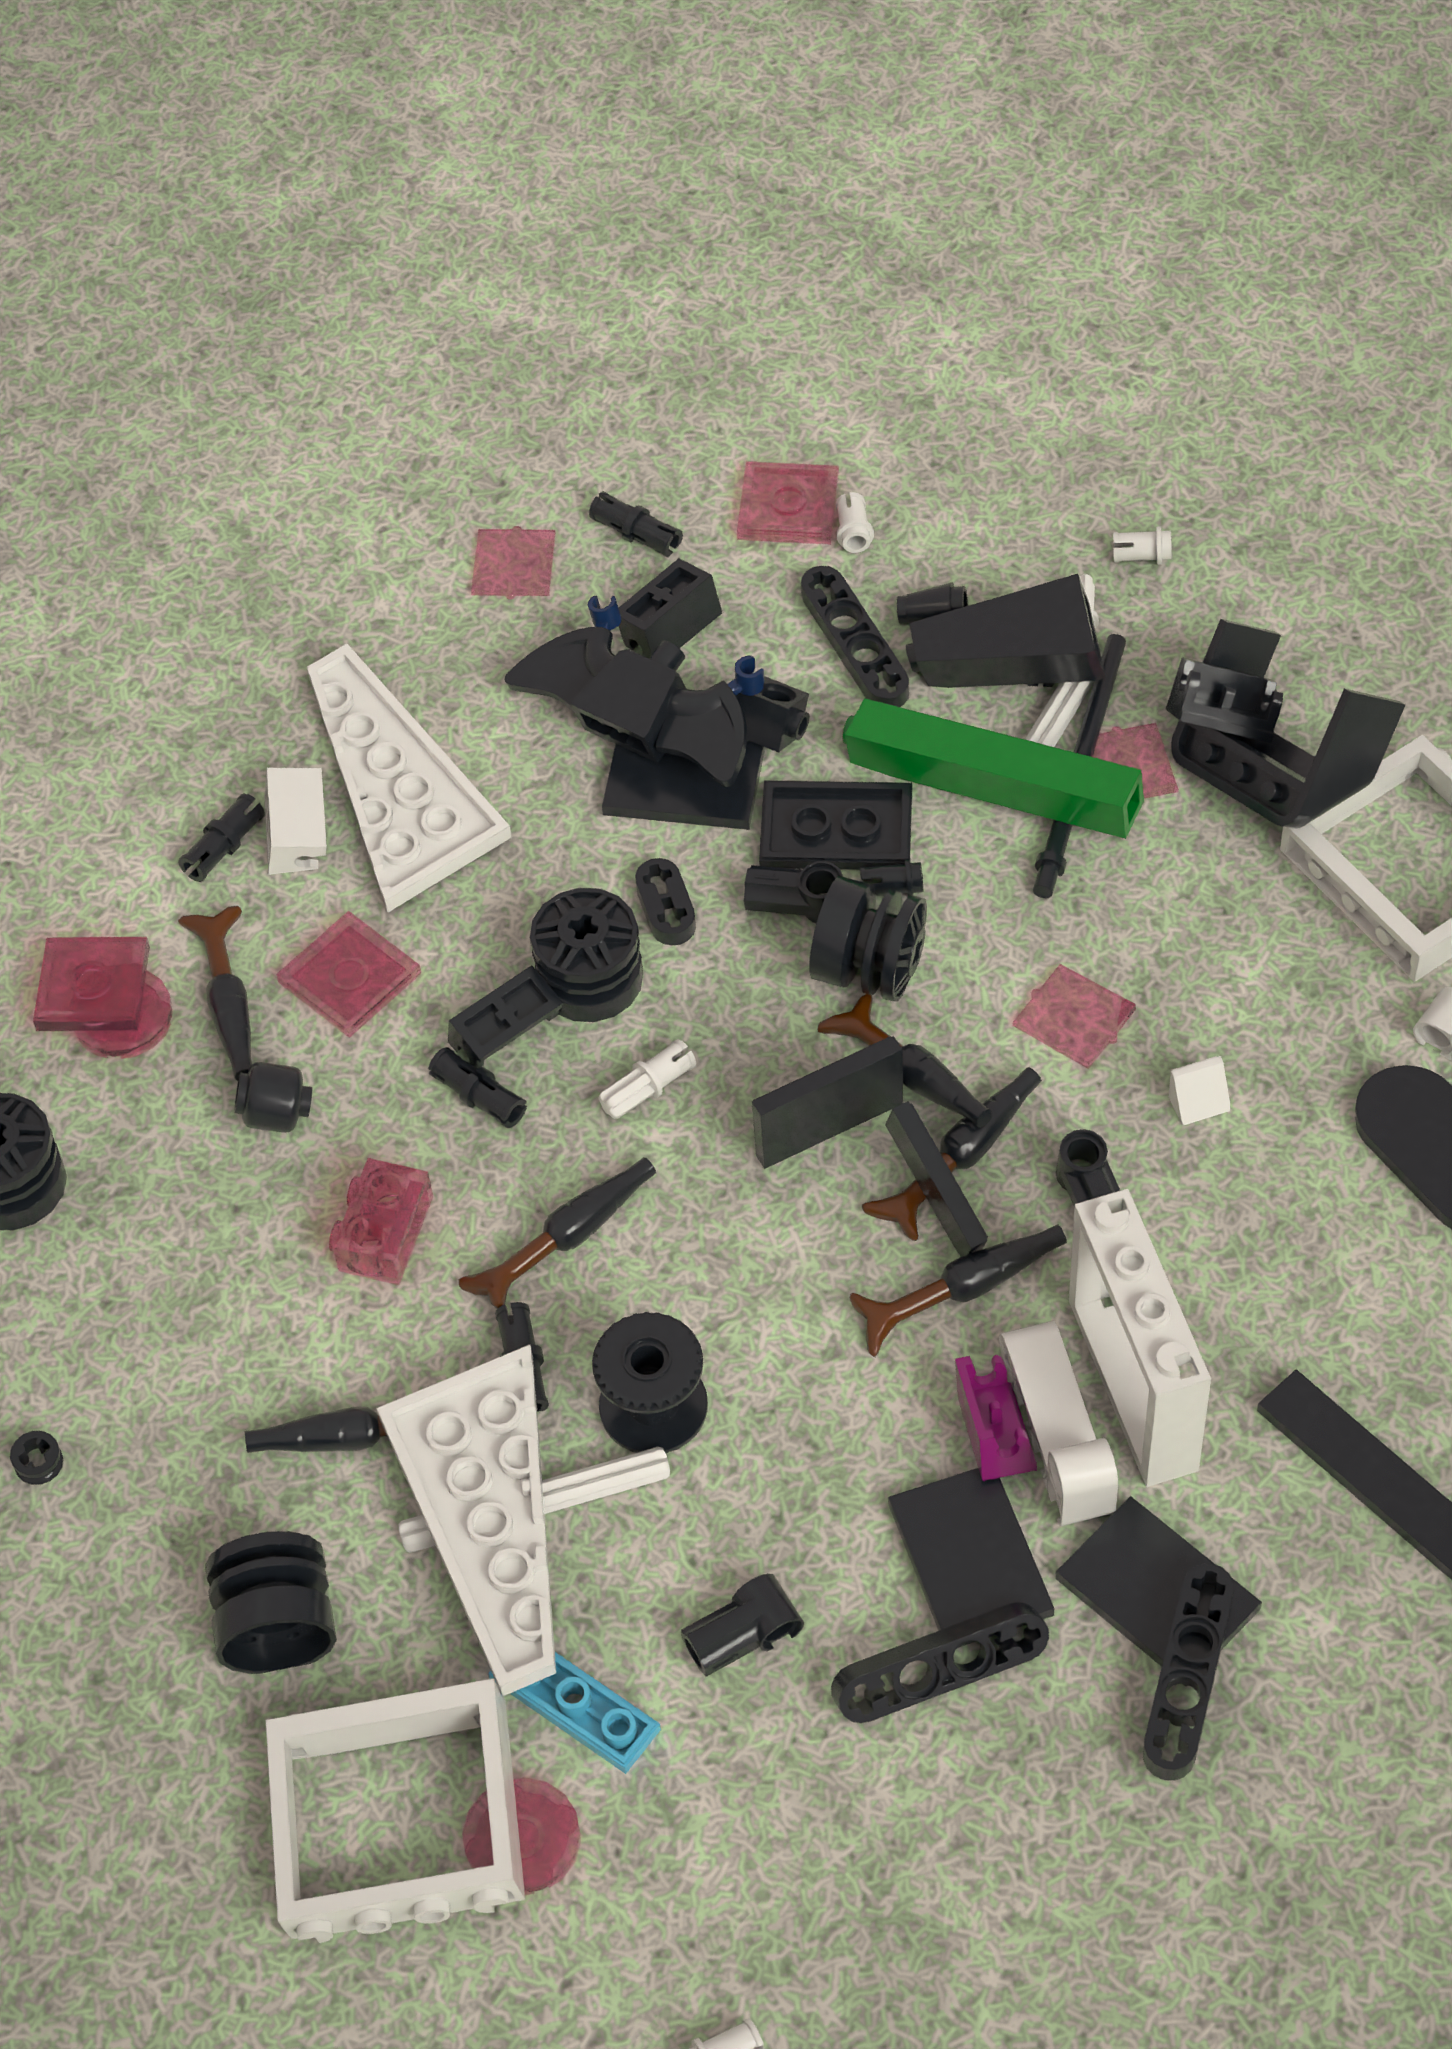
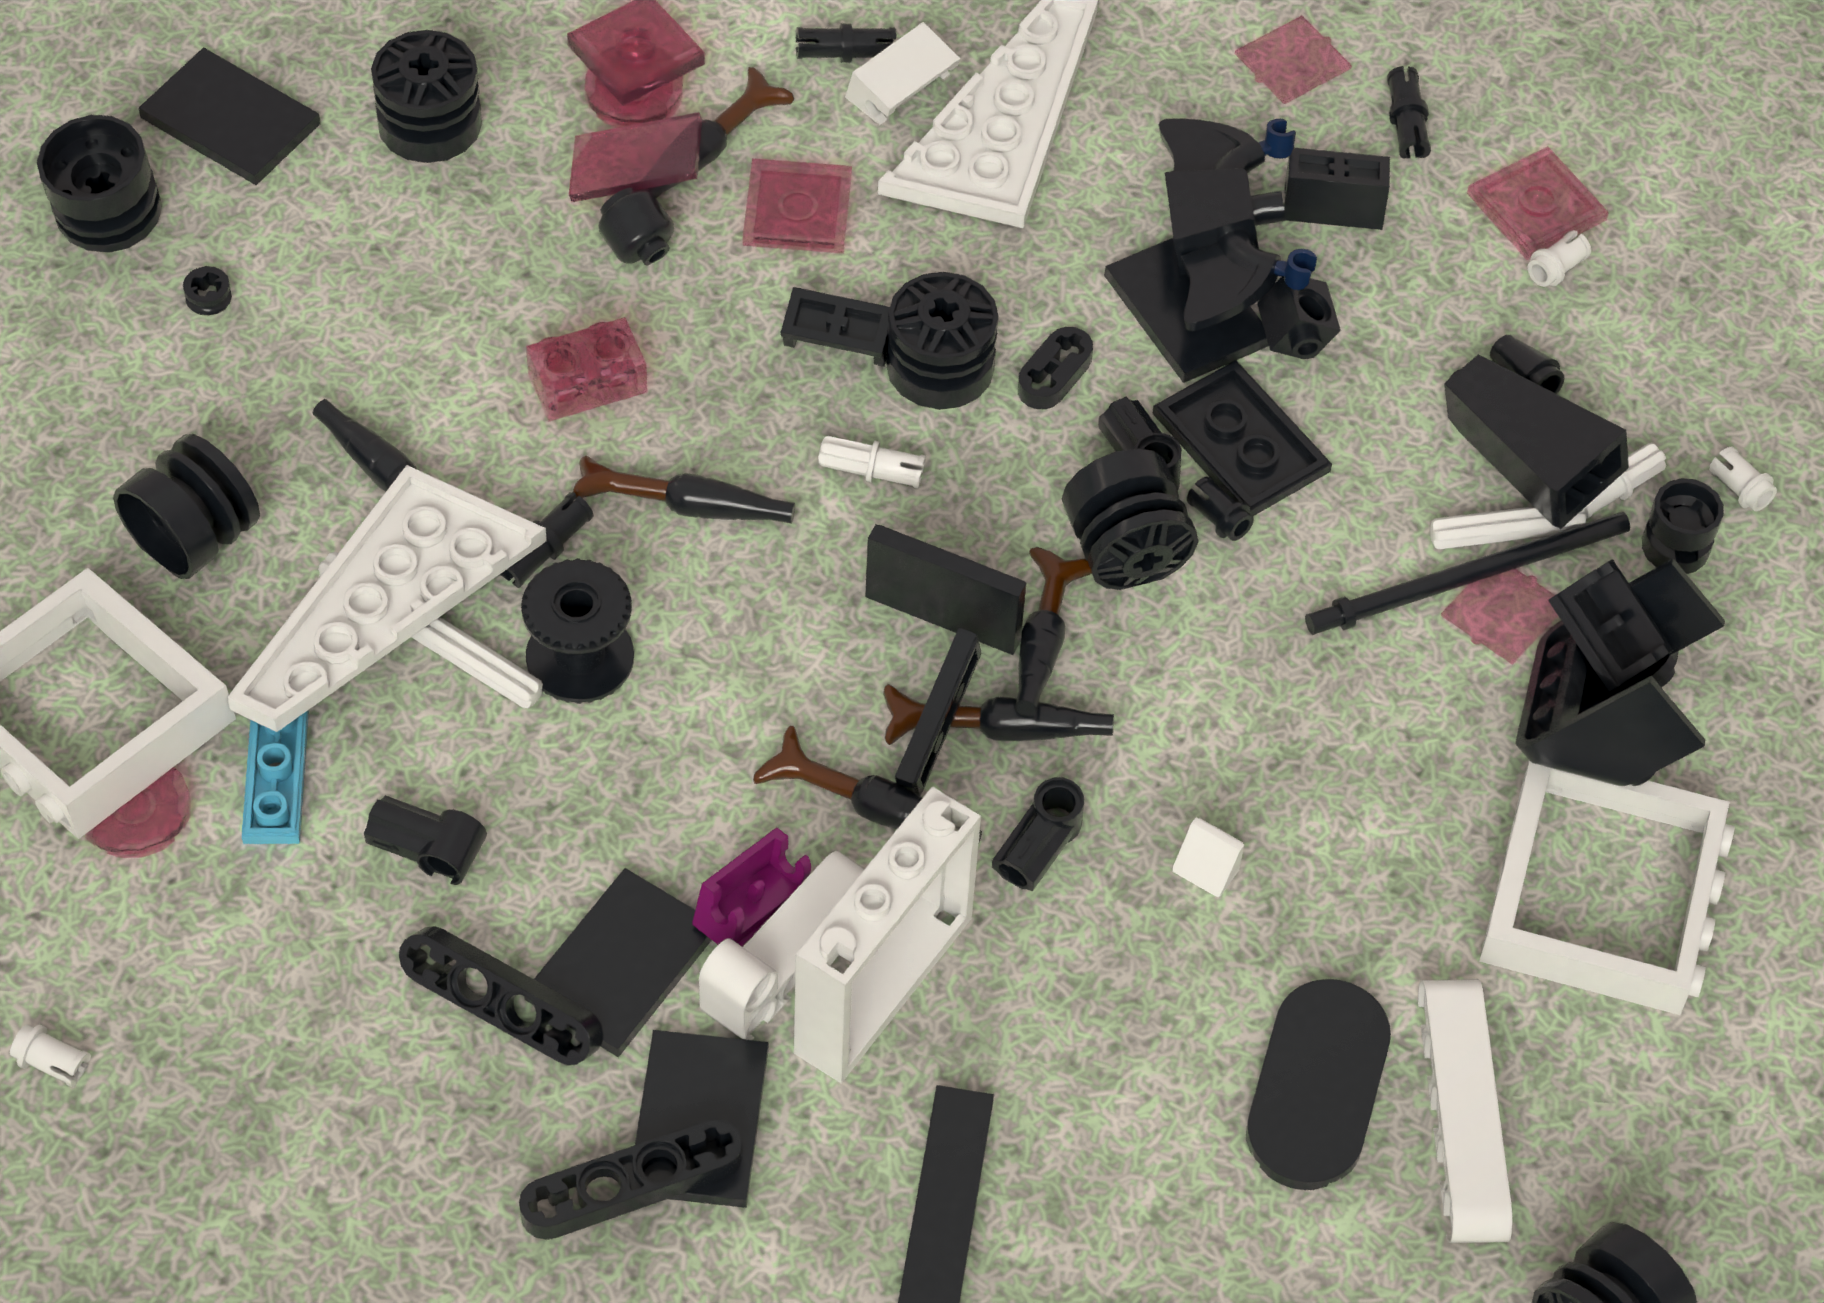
camera: 45 degrees right, 0 degrees up
black pin [428,1047,527,1128] -> none
black beam [801,565,909,707] -> none
green brick [842,698,1144,839] -> none
clear pink piece [1013,964,1136,1069] -> none
none -> clear pink piece [569,112,702,202]
none -> black wheel [1642,478,1724,574]

